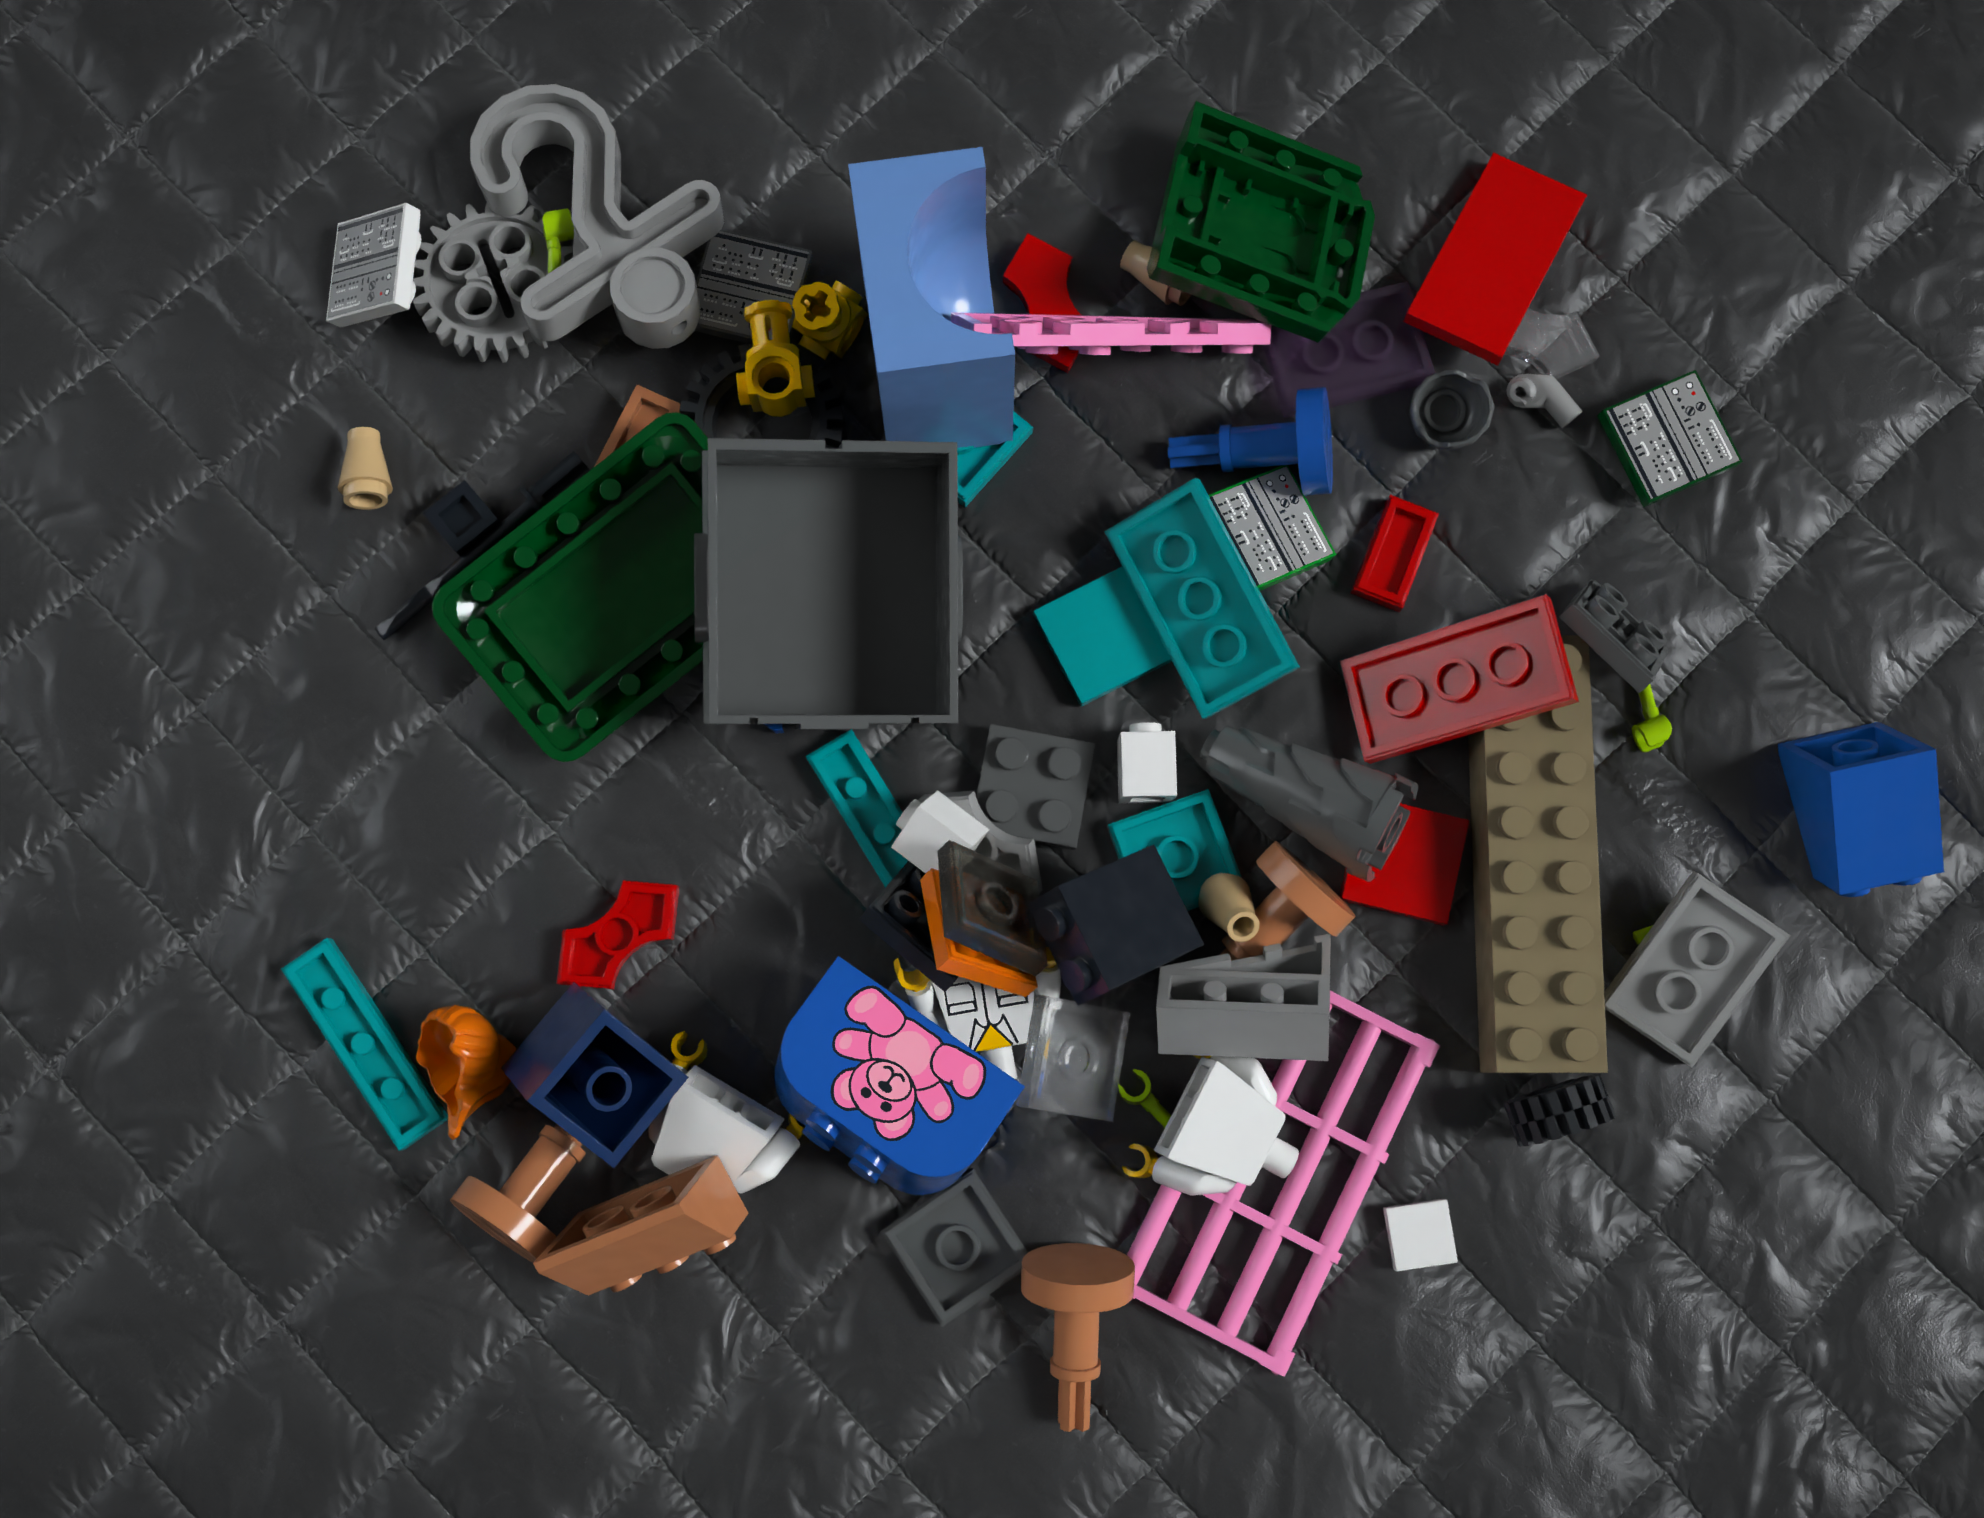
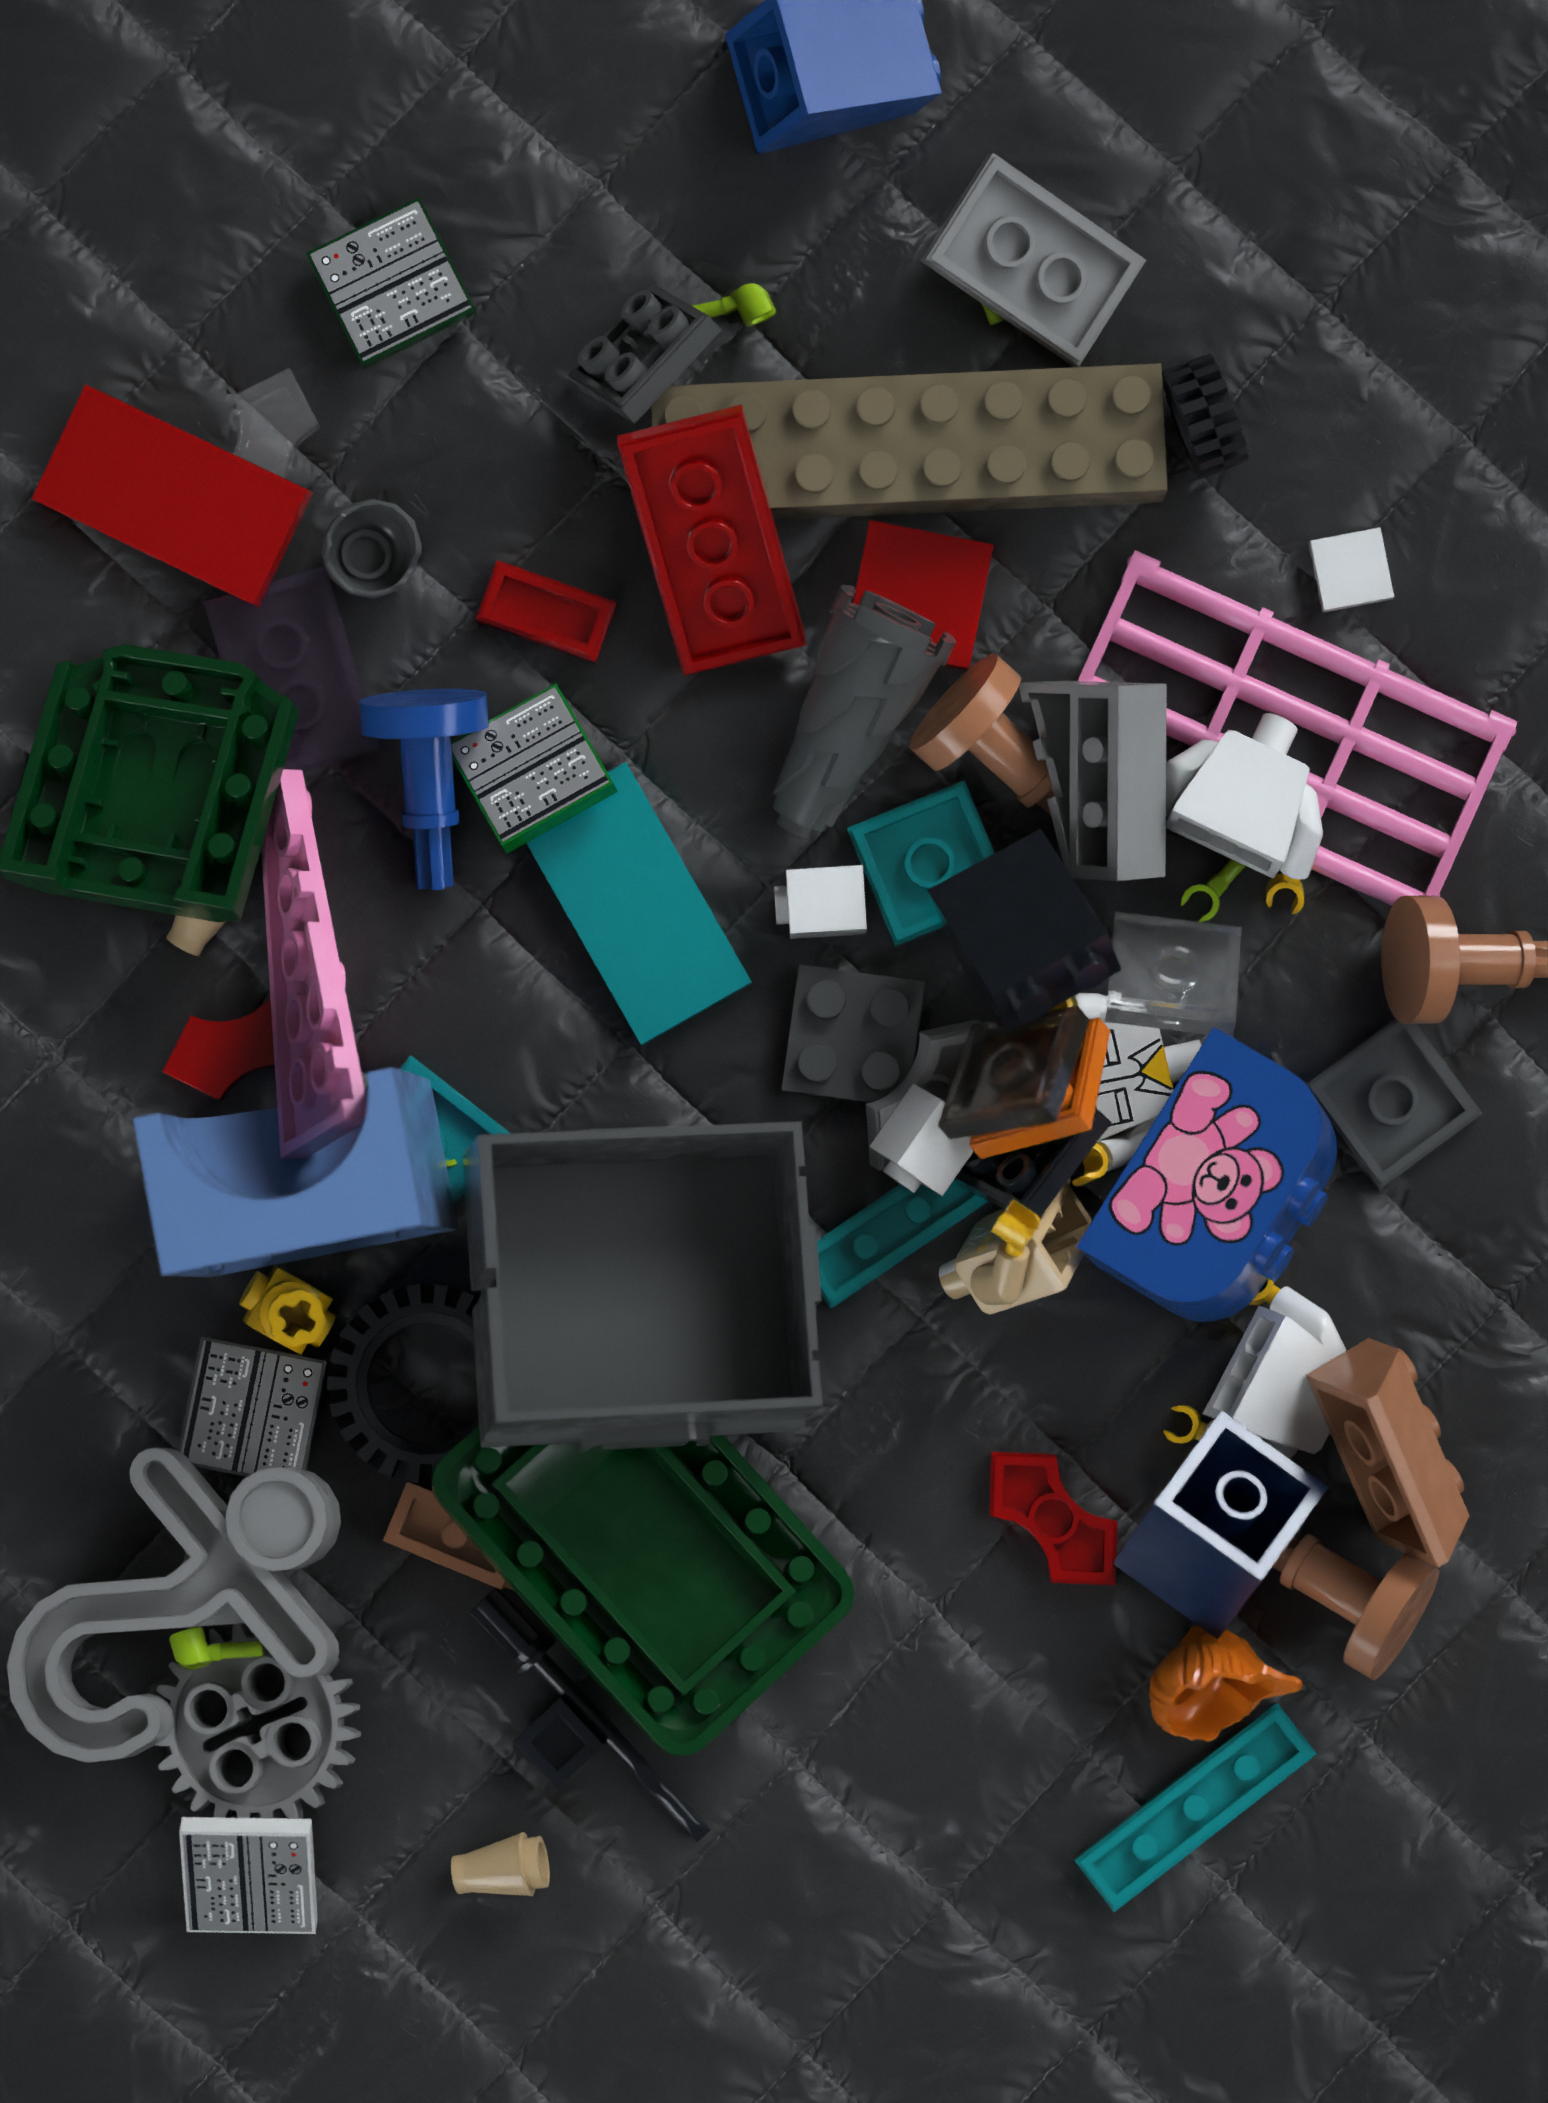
camera: 85 degrees left, 5 degrees up
yellow connector [736,300,815,417] -> none
teal tile [1104,478,1300,719] -> none
tan cone [1198,873,1259,942] -> none
light grey arm [1506,374,1583,428] -> none
none -> tan torso [939,1178,1092,1315]

